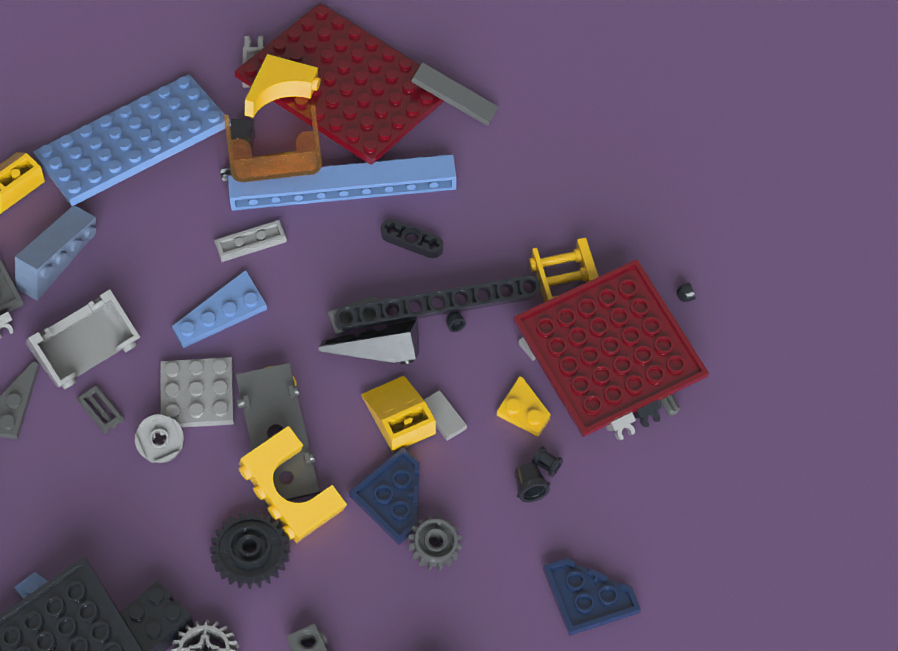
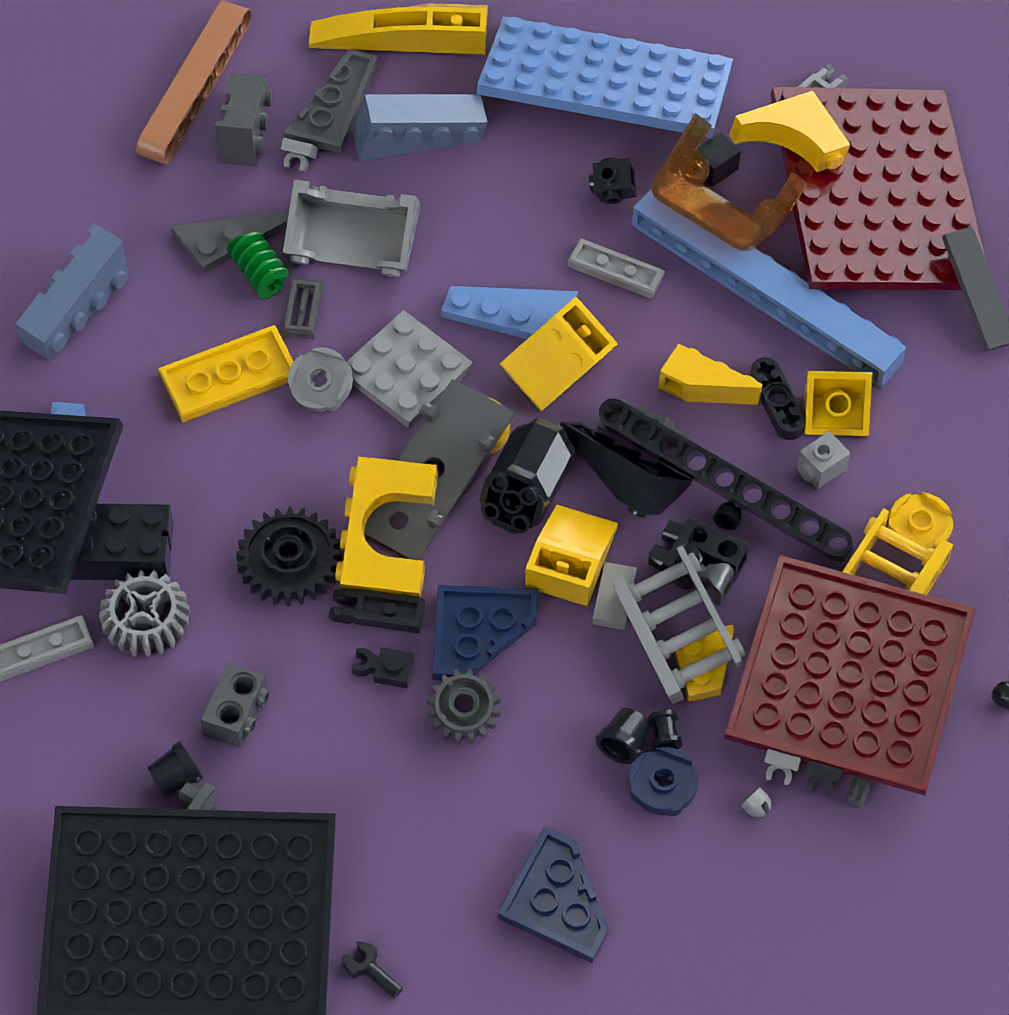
camera: 45 degrees right, 0 degrees up
none -> yellow tile [158,325,294,423]
none -> green piece [227,231,289,299]
none -> black hinge [328,588,425,634]
none -> black plate [352,647,414,688]
none -> black brick [479,417,575,534]
none -> yellow slope [499,297,618,411]
none -> black brick [589,157,637,204]
none -> light grey fence [611,545,746,705]
none -> dark blue plate [629,747,698,816]
none -> black hips [648,518,749,606]
none -> yellow slope [658,343,763,405]
none -> light grey hinge [741,787,771,818]
none -> light grey brick [797,431,851,489]
none -> yellow slope [803,371,872,436]
none -> yellow tile [888,492,953,549]

